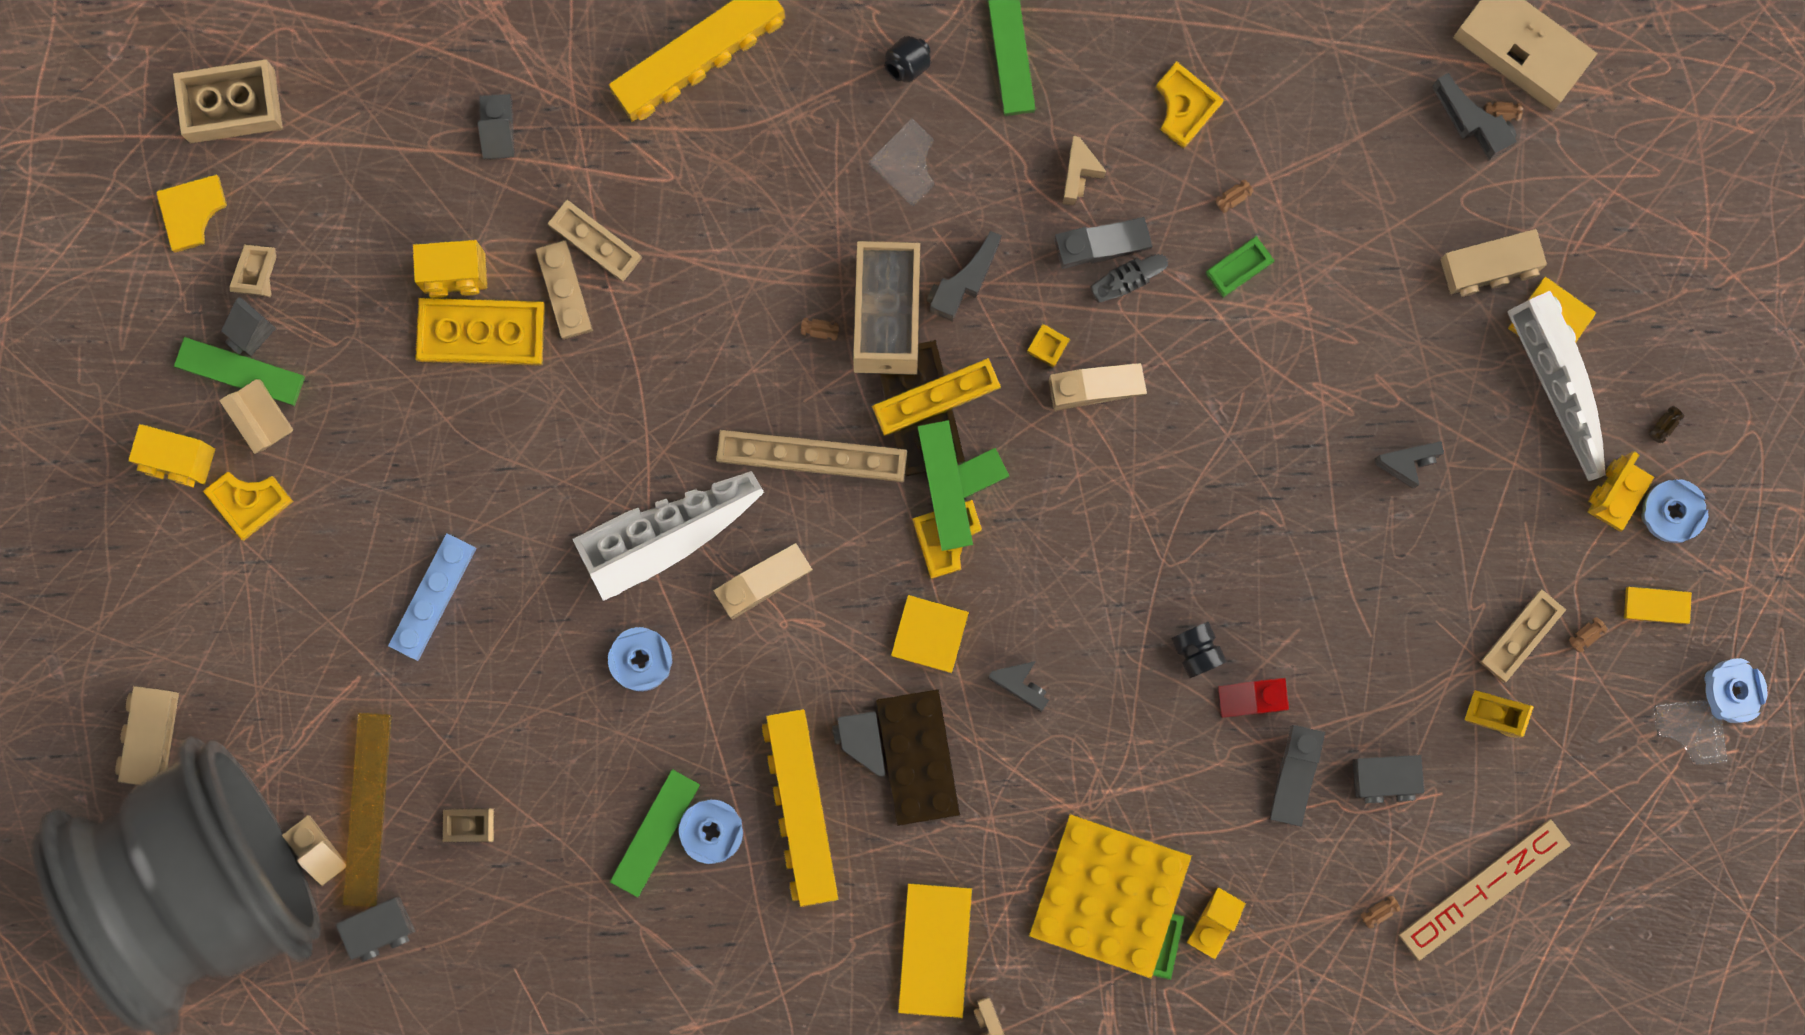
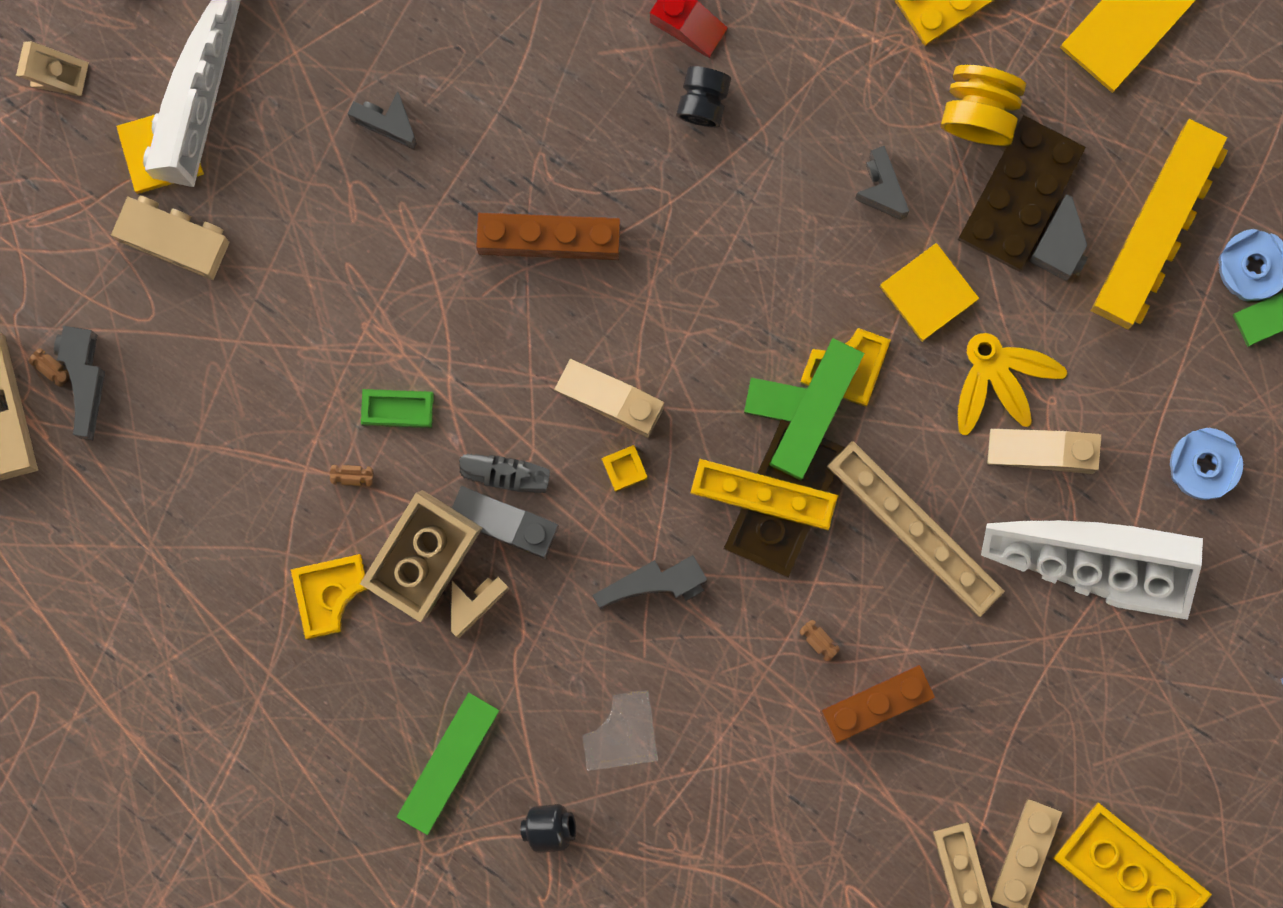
camera: 135 degrees left, 0 degrees up
clear brick [854,241,920,374] -> none
none -> tan slope [16,41,89,96]
none -> tan brick [360,490,482,622]
none -> dark orange brick [476,213,621,260]
none -> dark orange brick [820,665,935,744]
none -> yellow wheel [941,65,1026,146]
none -> yellow plant [958,333,1067,435]

